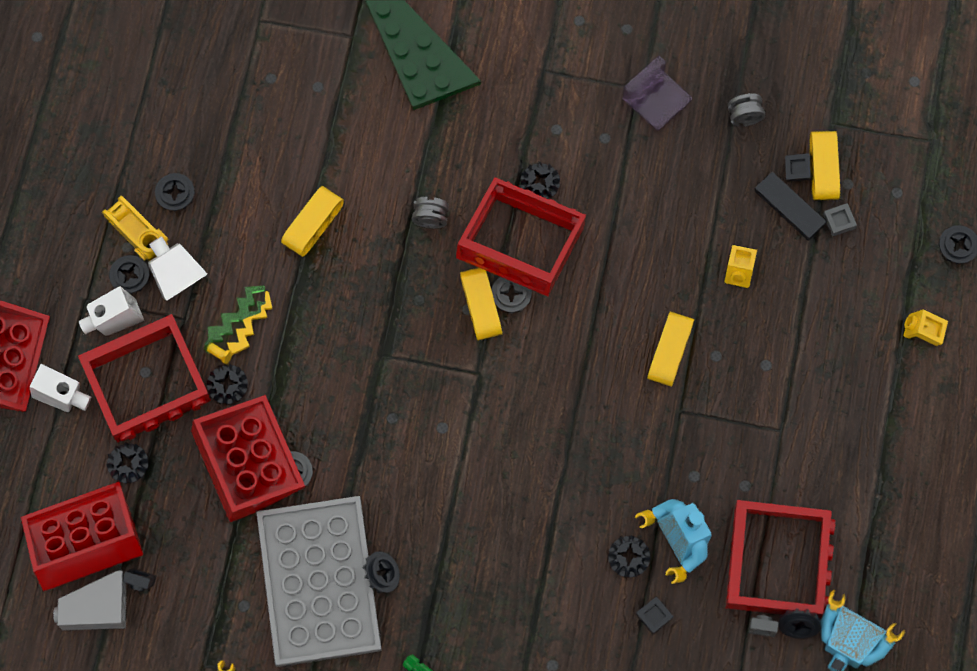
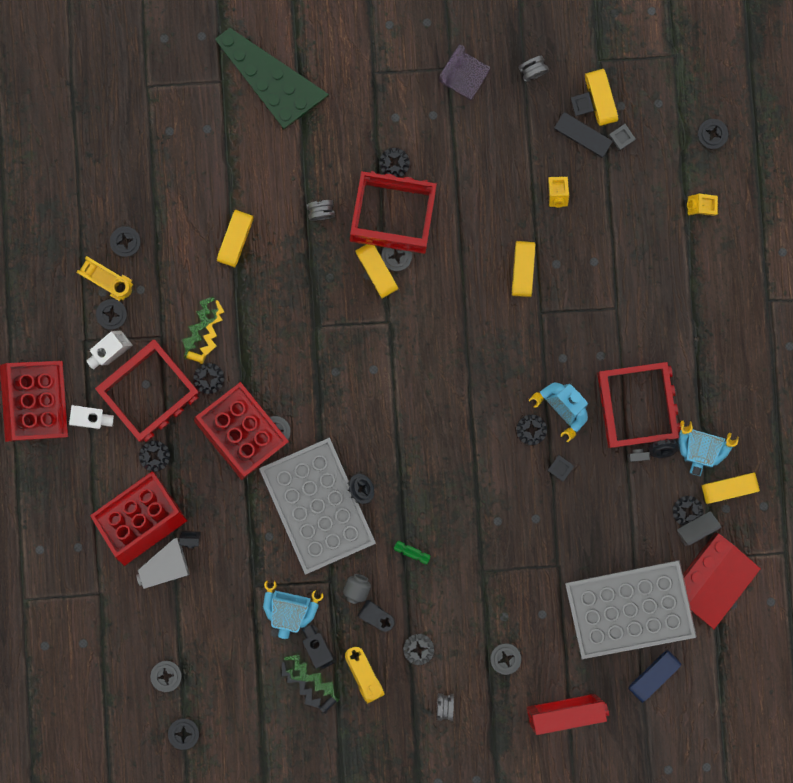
camera: 25 degrees left, 15 degrees up
white torso [148,236,207,301] -> none

